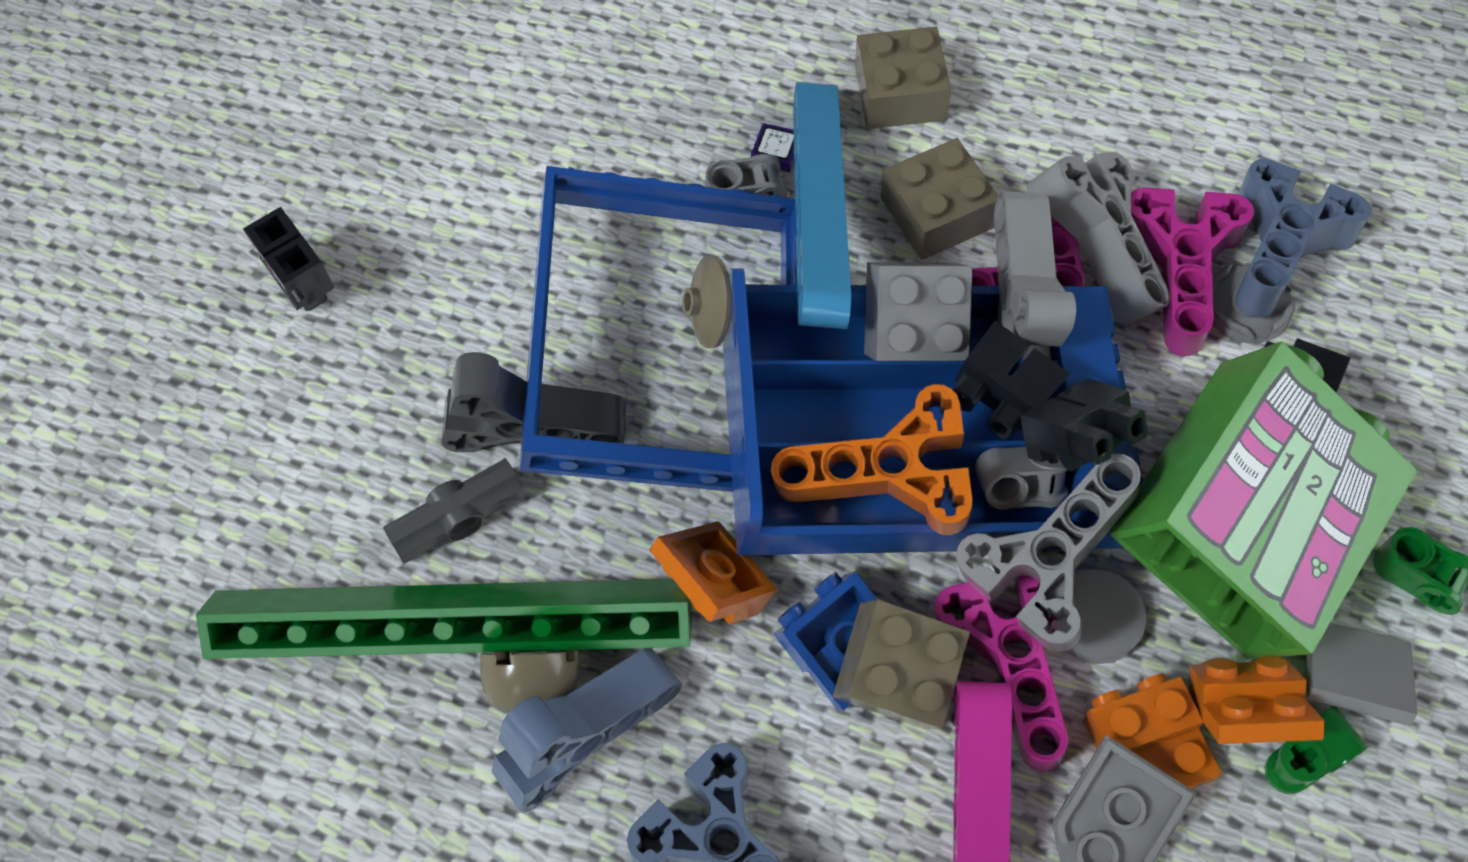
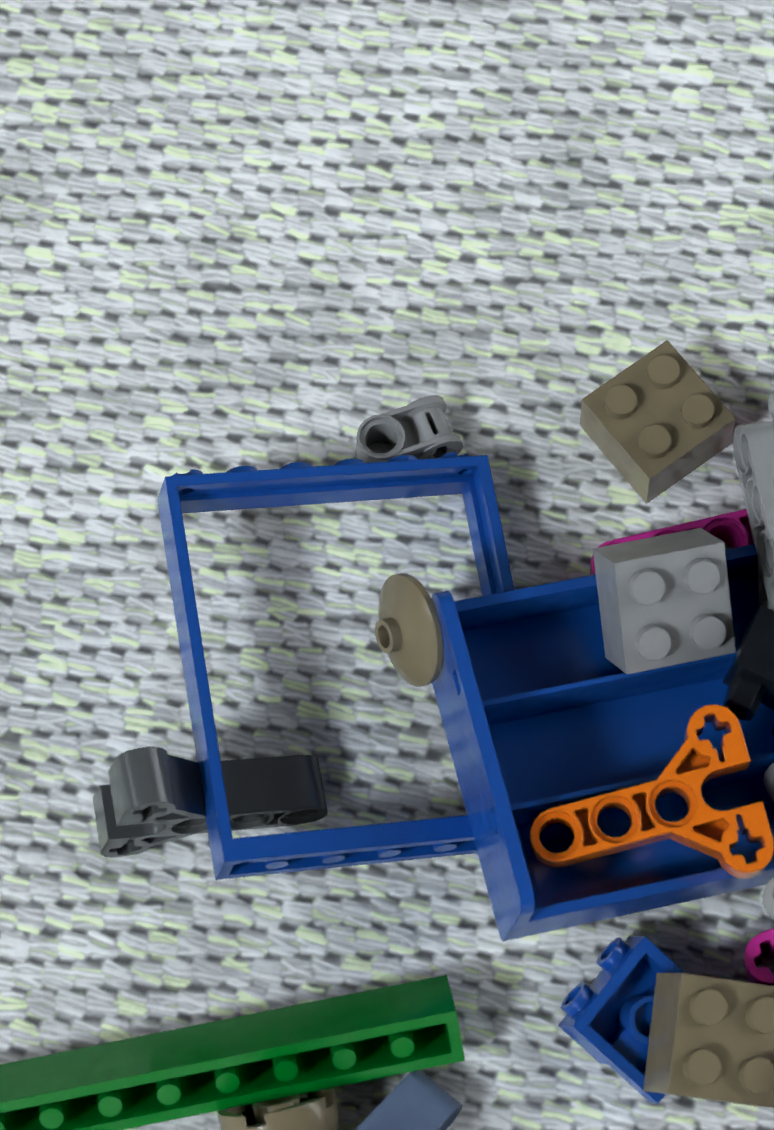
camera: 10 degrees left, 5 degrees up
dark grey piece [383,458,526,564] -> none
orange plate [649,521,778,625] -> none
tile [751,123,794,173] -> none
dark azure beam [793,81,851,329] -> none
dark tan brick [855,26,951,129] -> none

